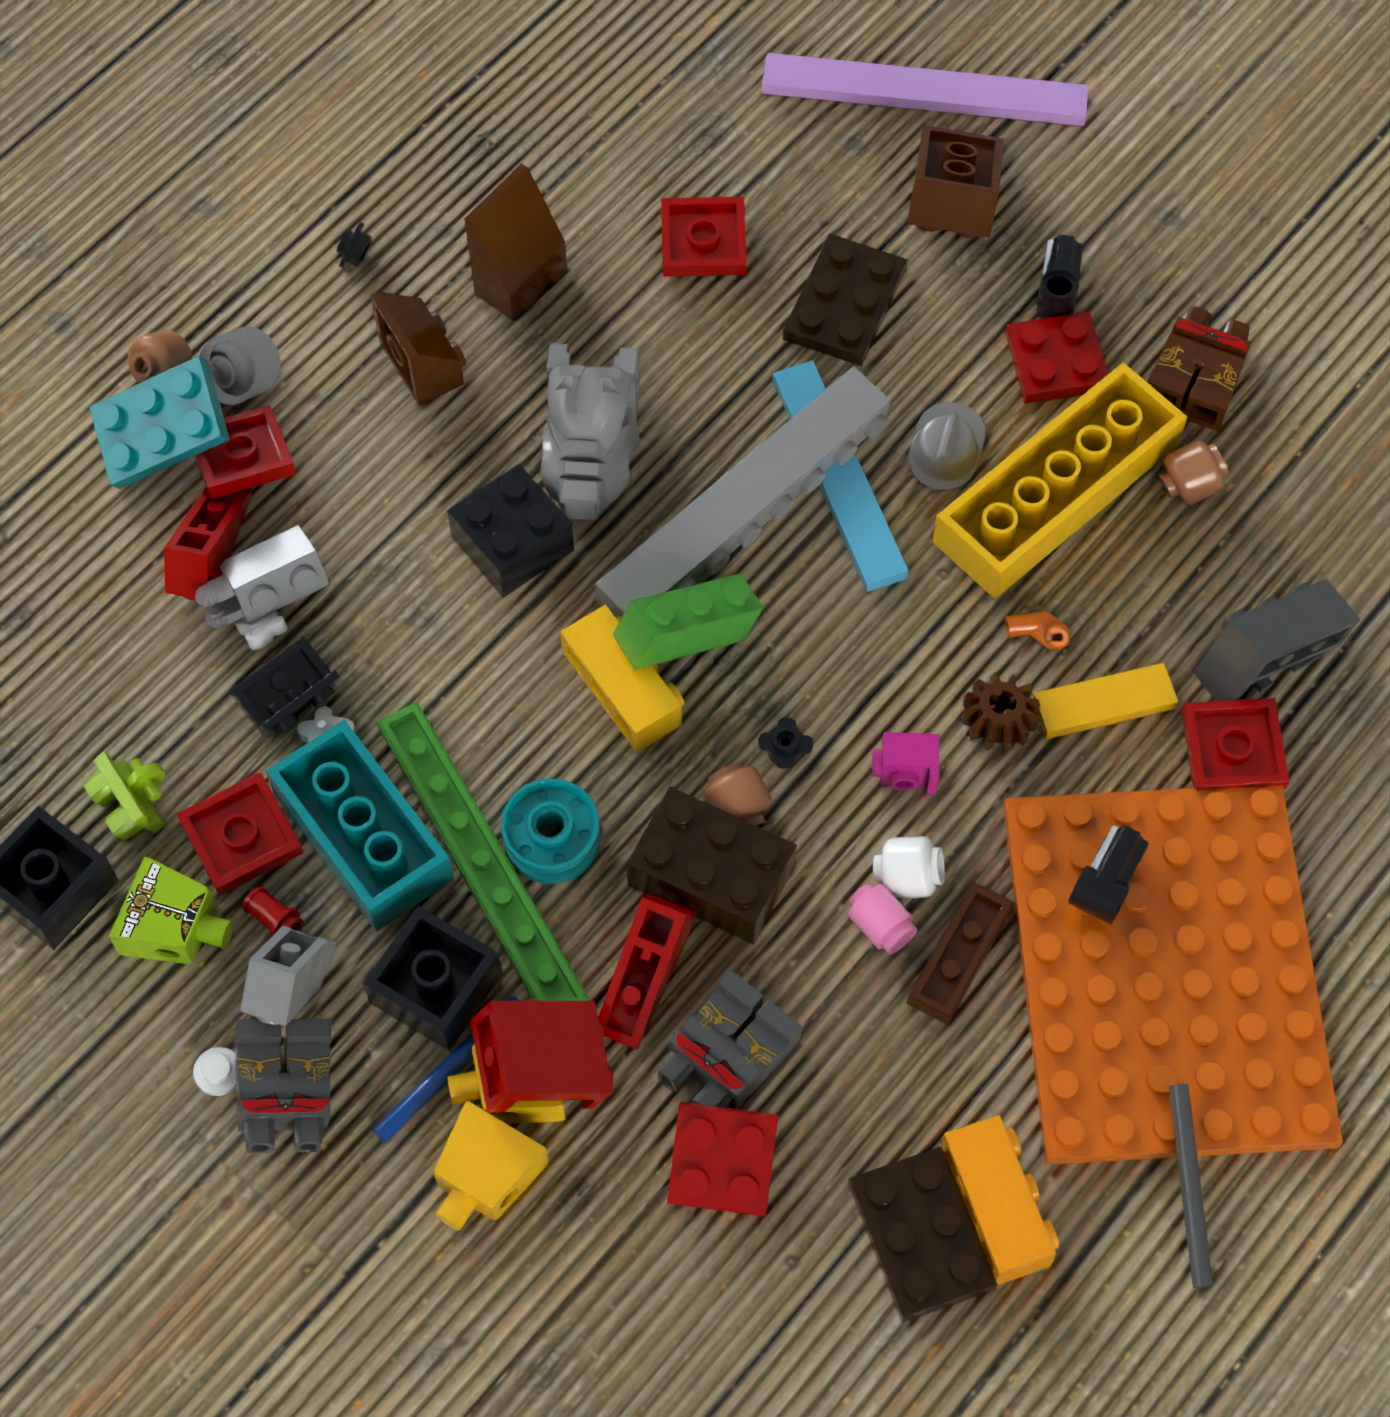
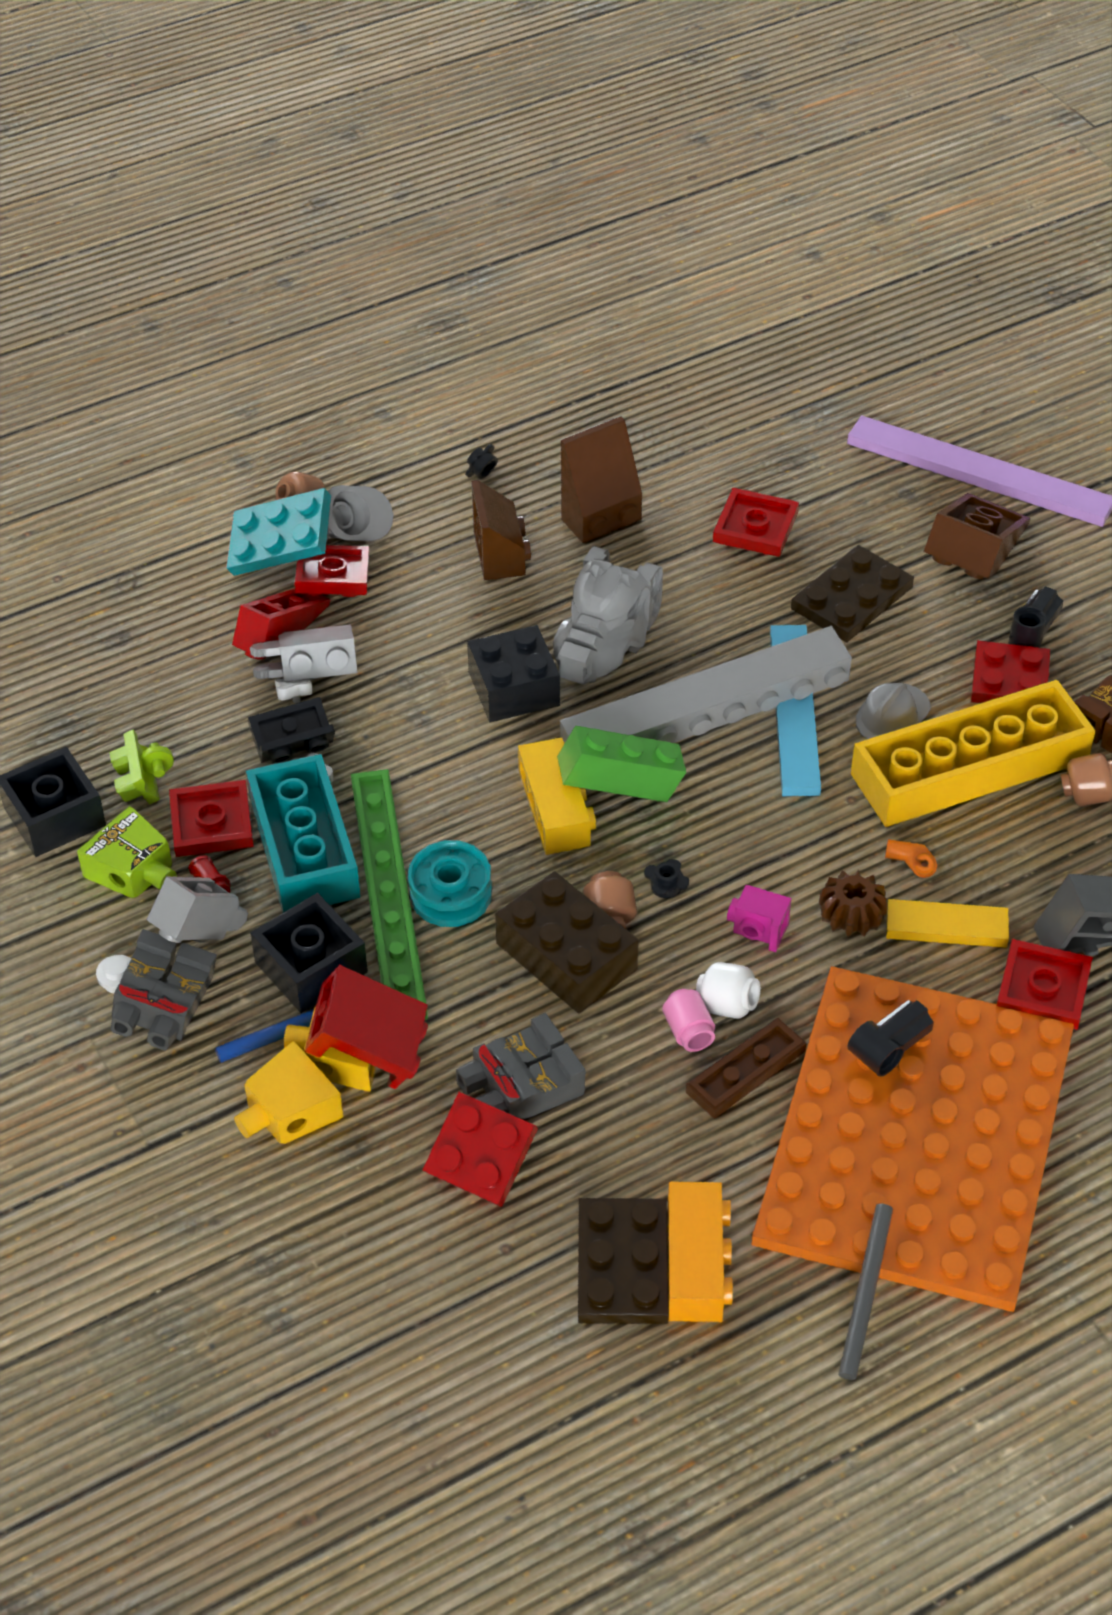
camera: 20 degrees right, 15 degrees down
red slope [598,893,697,1050] -> none

